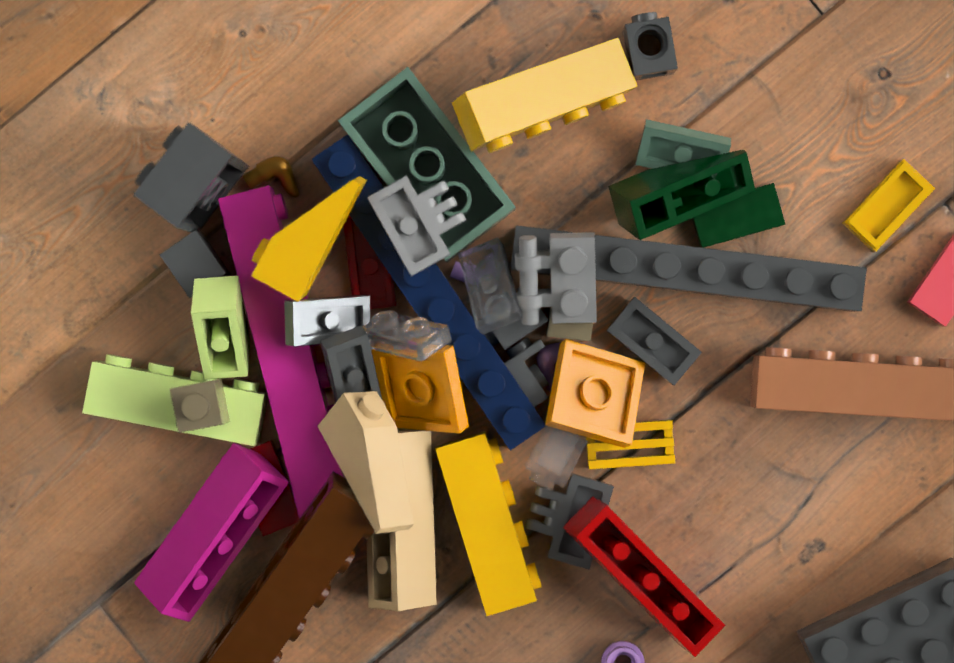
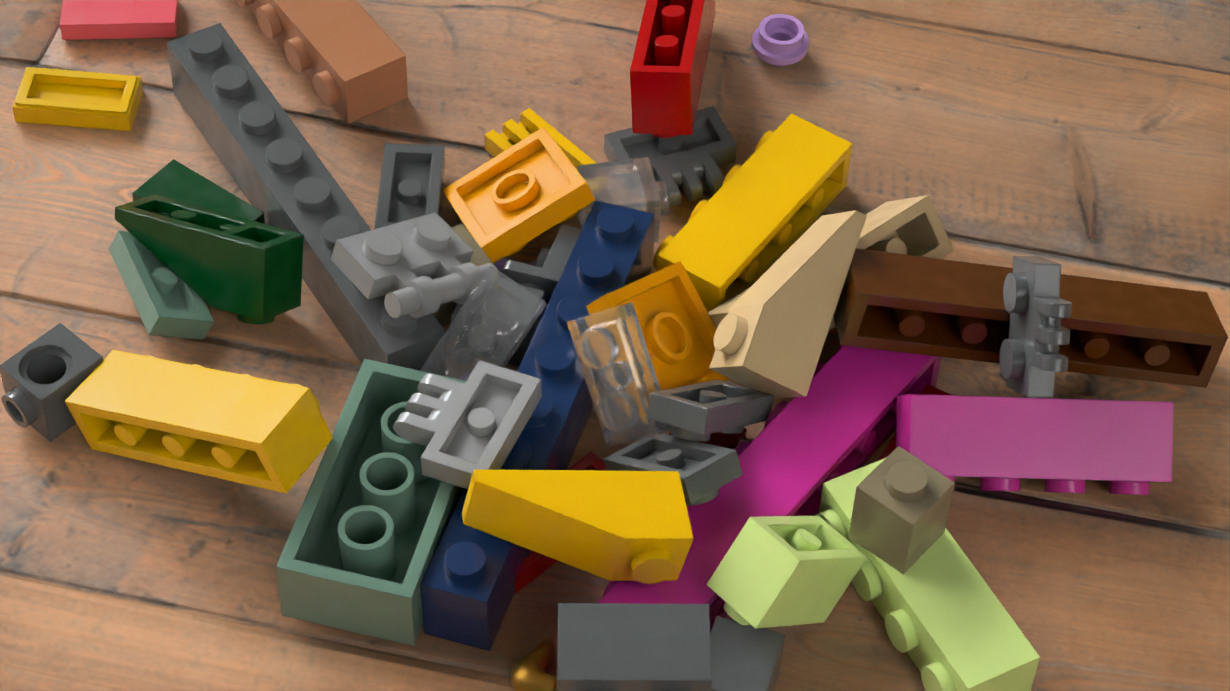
camera: 130 degrees left, 40 degrees down
none -> dark grey hinge [999,256,1072,397]

